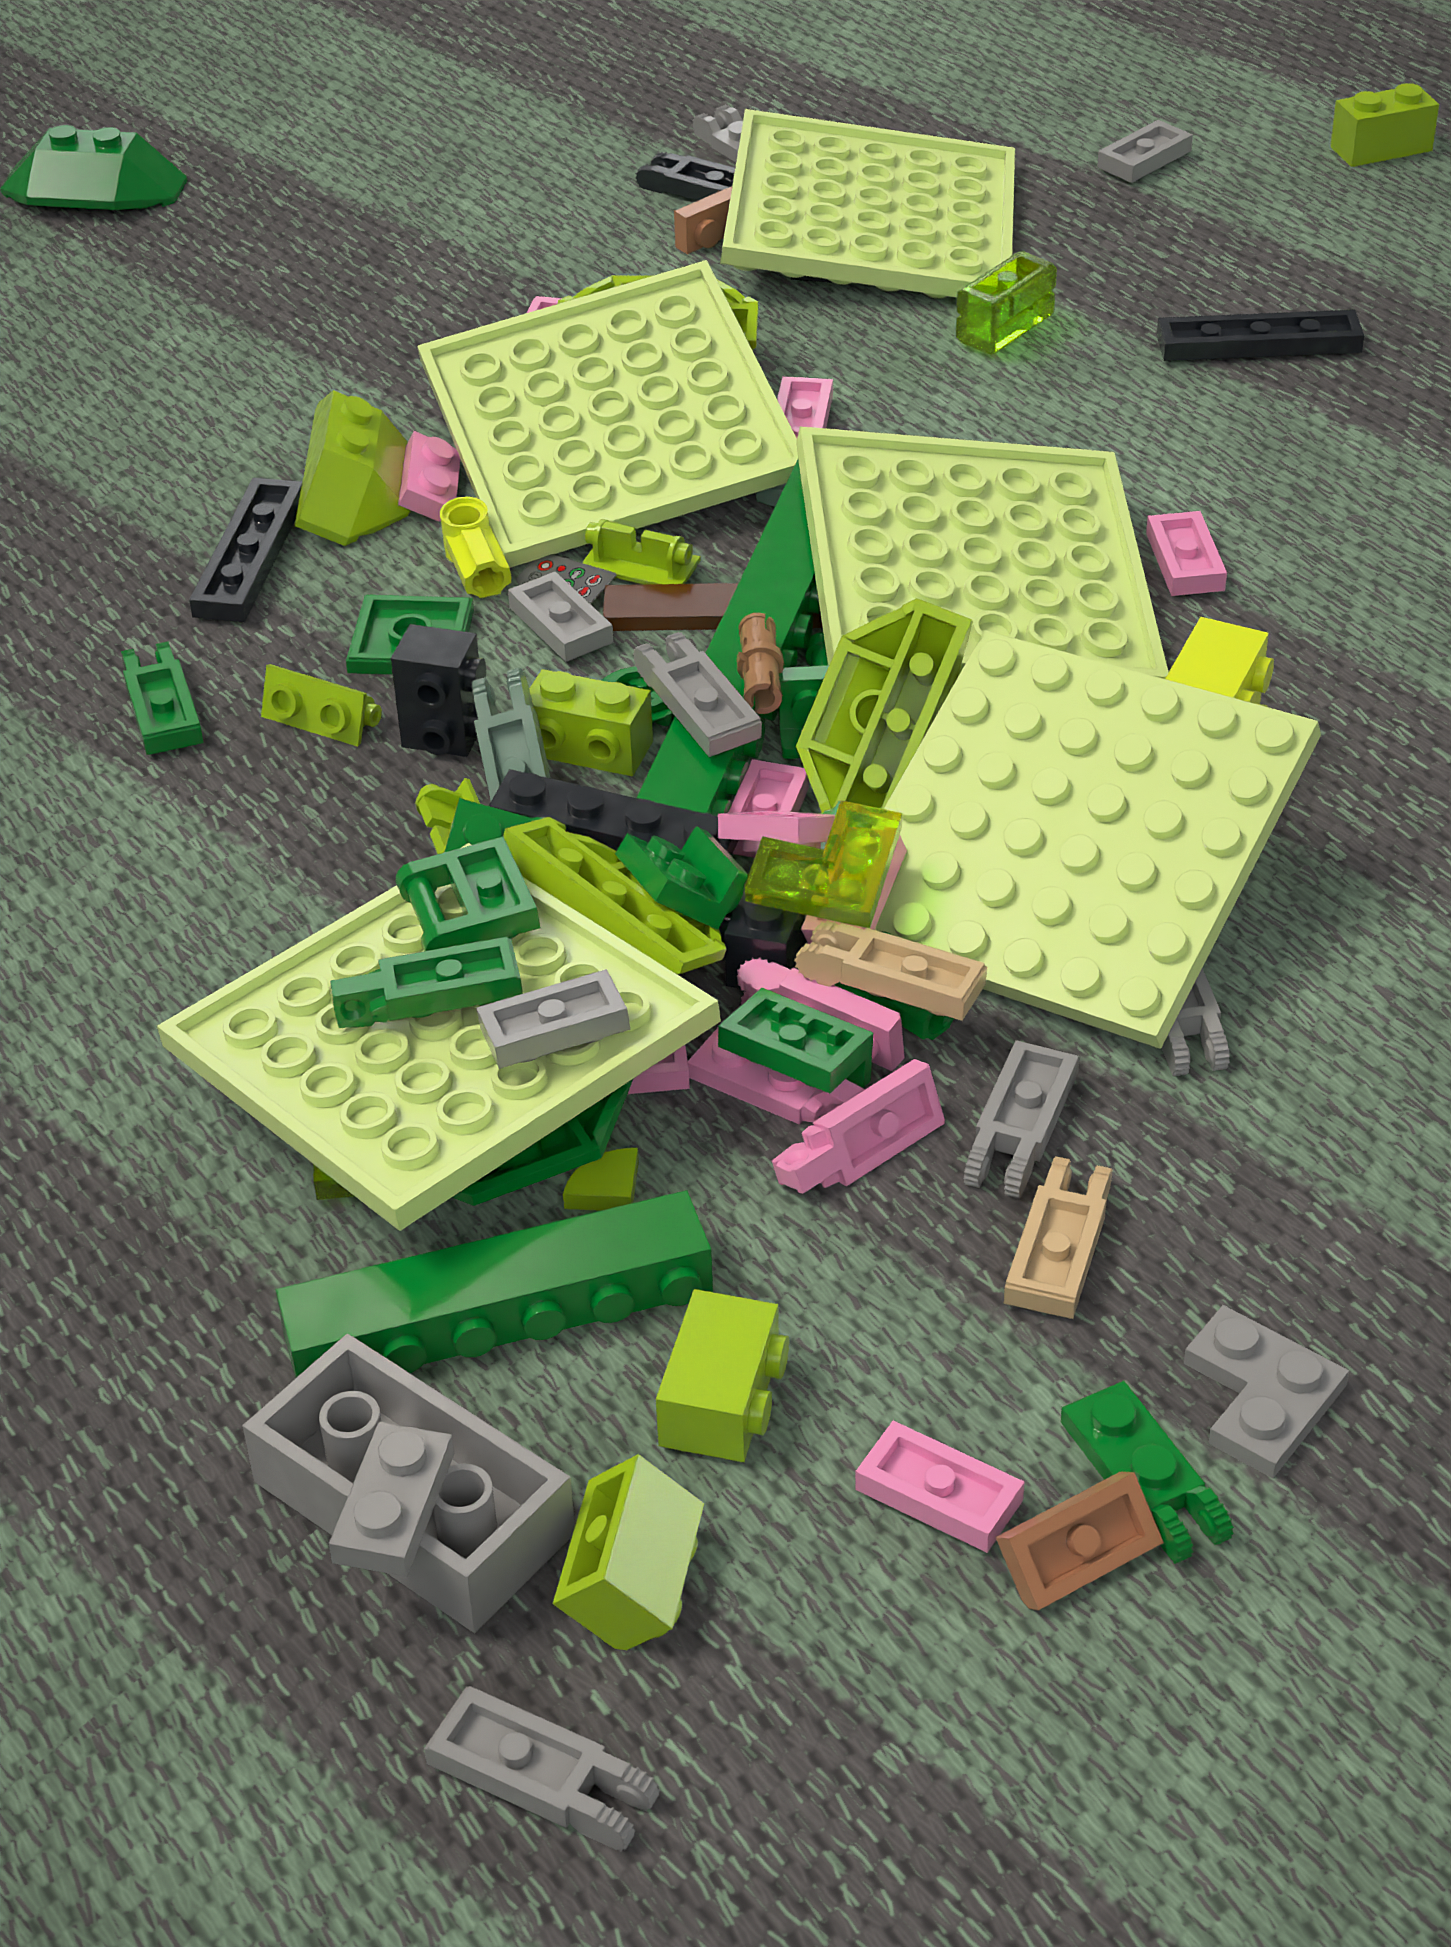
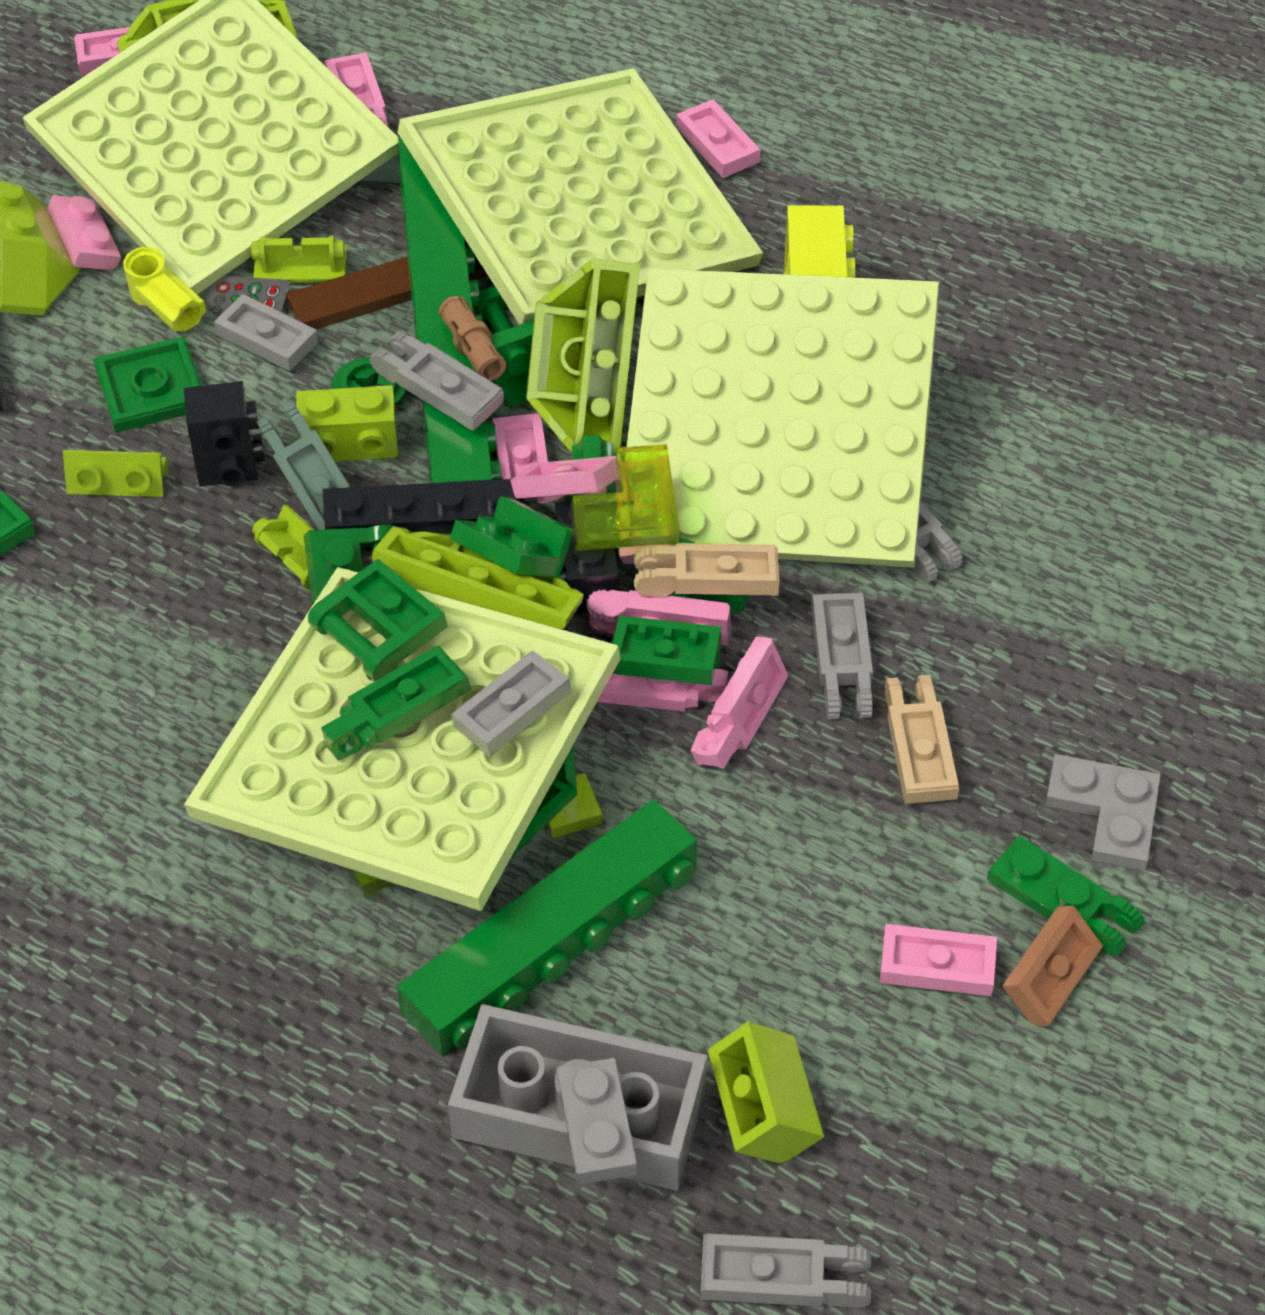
camera: 25 degrees left, 10 degrees up
lime brick [656,1289,789,1462] -> none

